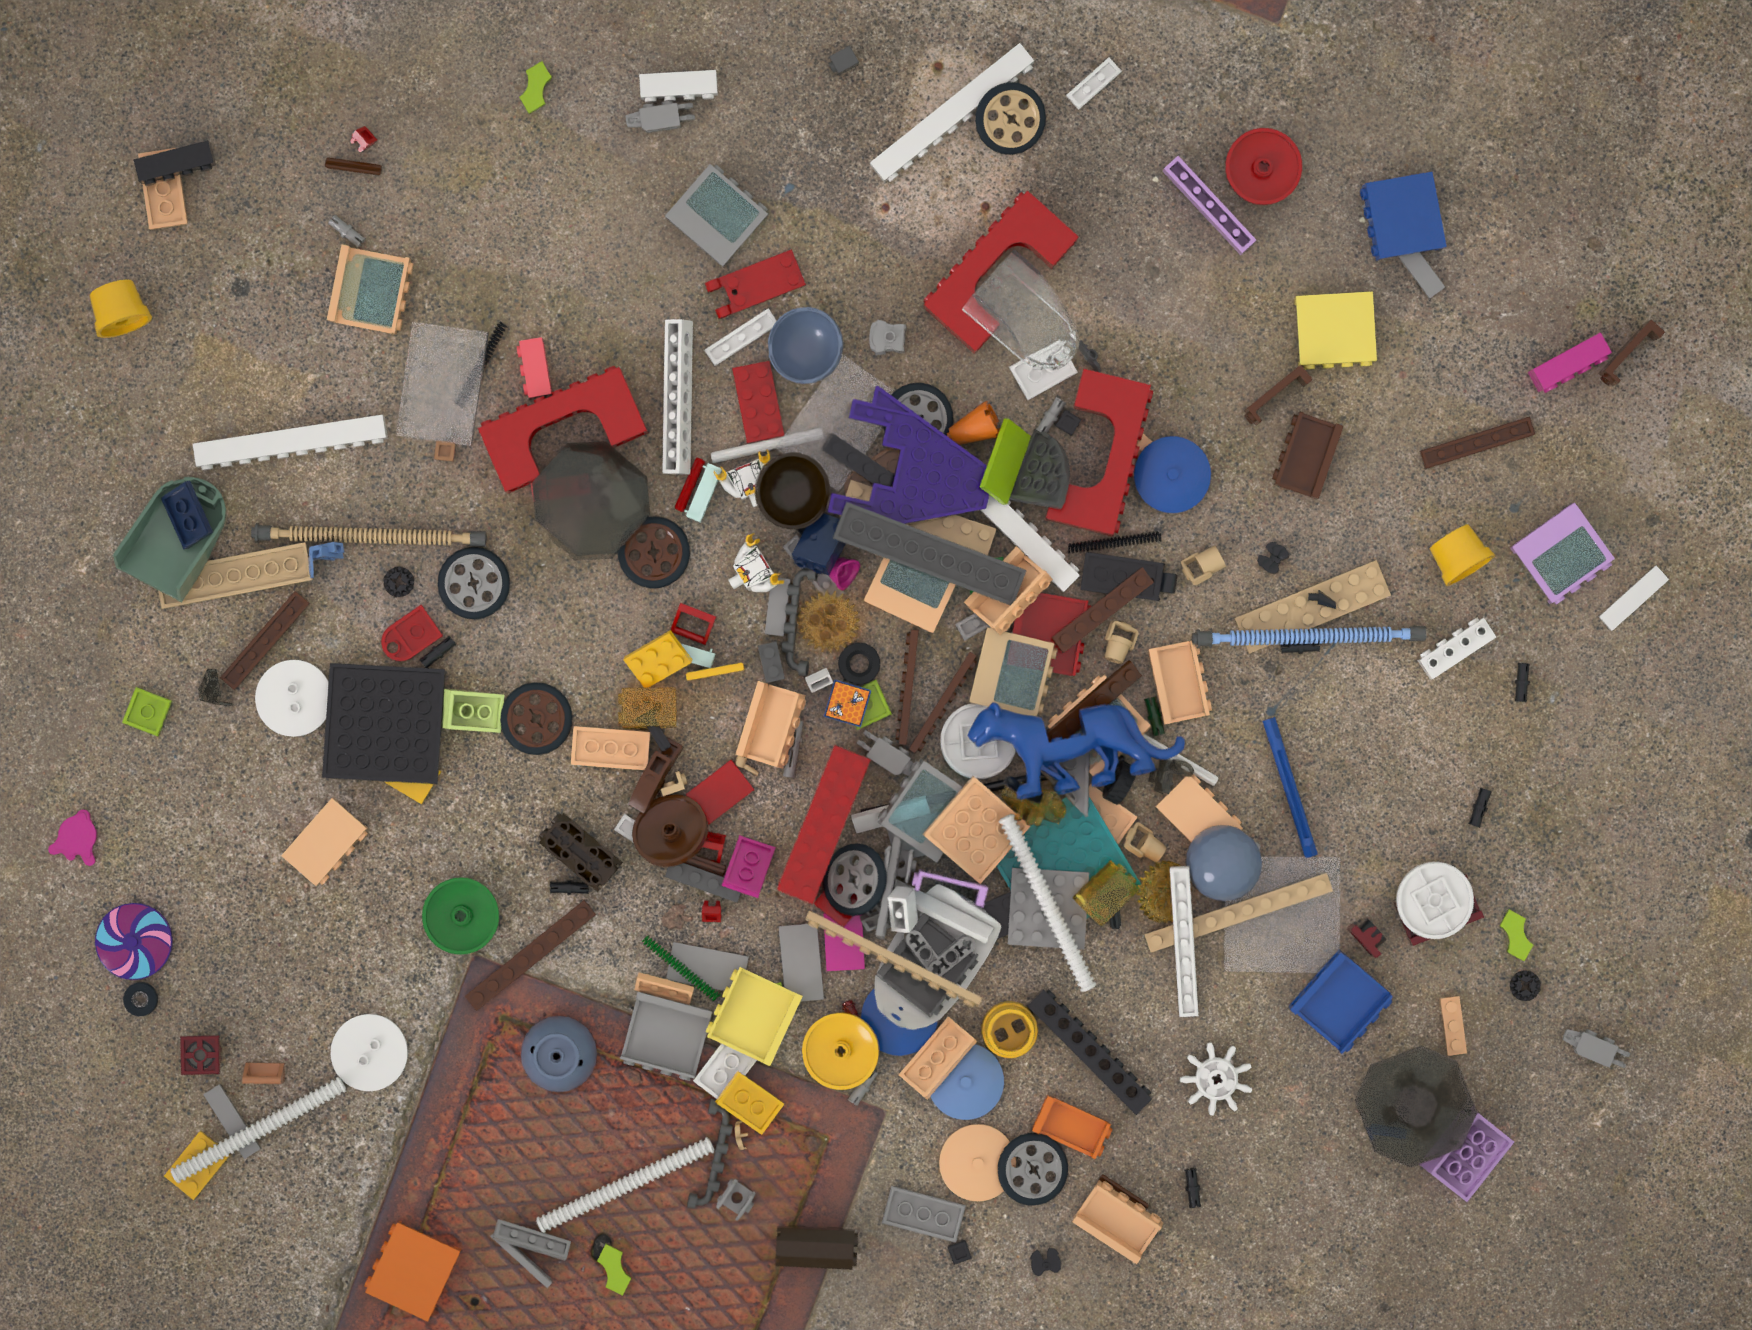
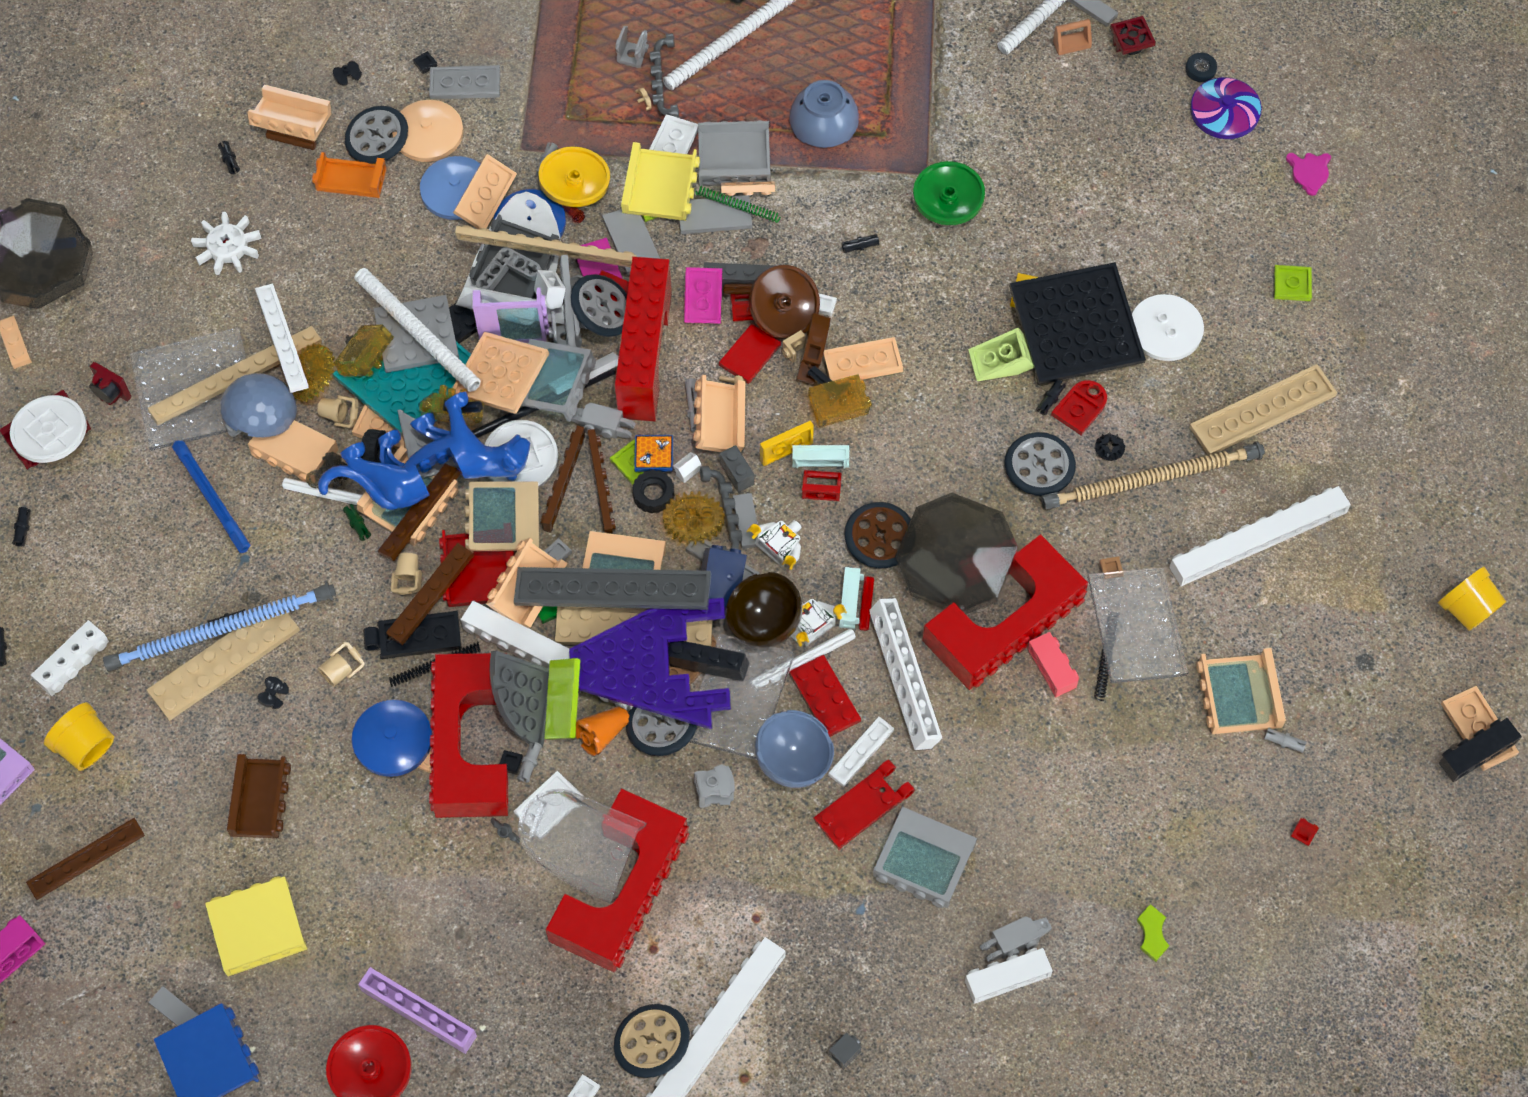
camera: 160 degrees right, 25 degrees down
sand green windscreen [113,477,226,602] -> none
dark blue tile [161,481,213,549] -> none
clear smoke piece [198,669,234,706] -> none
reddish brown plate [220,591,310,690] -> none
light nougat panel [281,798,368,886] -> none
medium blue piece [308,542,345,578] -> none
reddish brown axle [325,157,382,175] -> none
white plate [331,1014,408,1091] -> none
reddish brown plate [465,900,597,1011] -> none
wedge [500,682,573,755] -> none
dark brown brick [538,813,623,892] -> none
yellow plate [623,630,692,689] -> none
red tile [702,900,721,923] -> none
yellow plate [715,1071,784,1135] -> none
dark brown brick [775,1225,858,1270] -> none
dark pink helmet [829,557,860,591] -> none
yellow piece [981,1001,1038,1059] -> none
black brick [1027,989,1152,1115] -> none
light nougat panel [1148,640,1212,725] -> none
reddish brown panel [1244,365,1313,425] -> none
blue panel [1288,949,1393,1054] -> none
black bar [1308,590,1336,609] -> none

